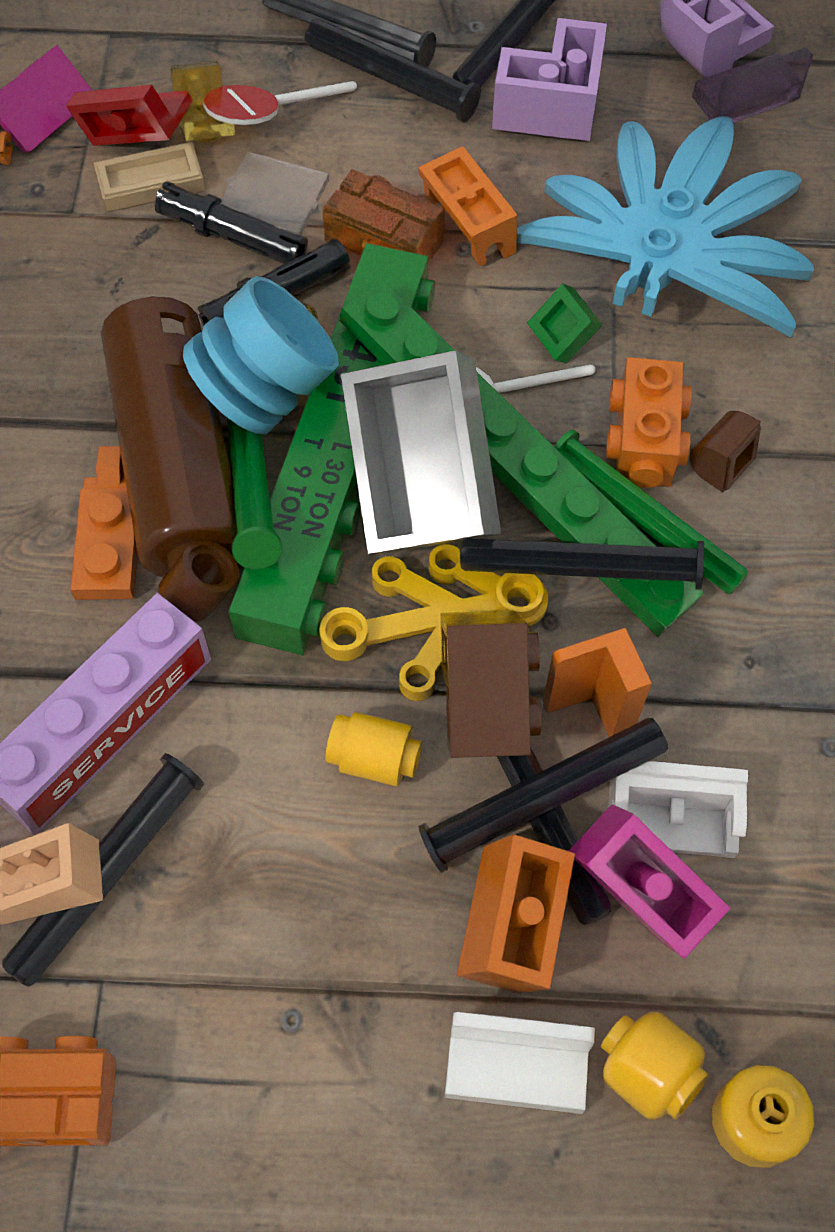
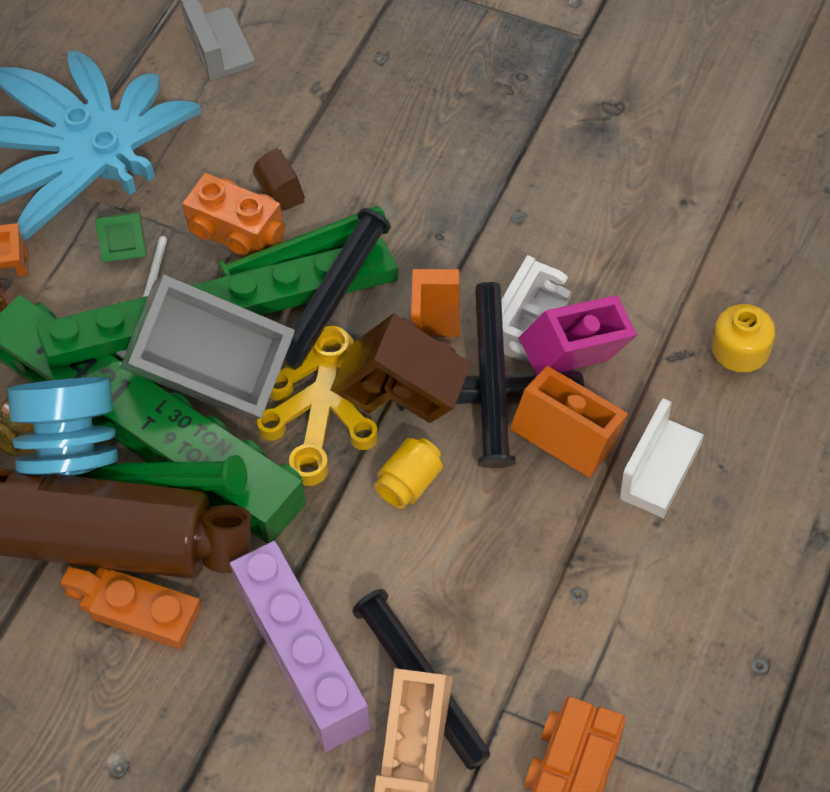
camera: 65 degrees left, 5 degrees down
yellow head [601,1012,710,1120] -> none

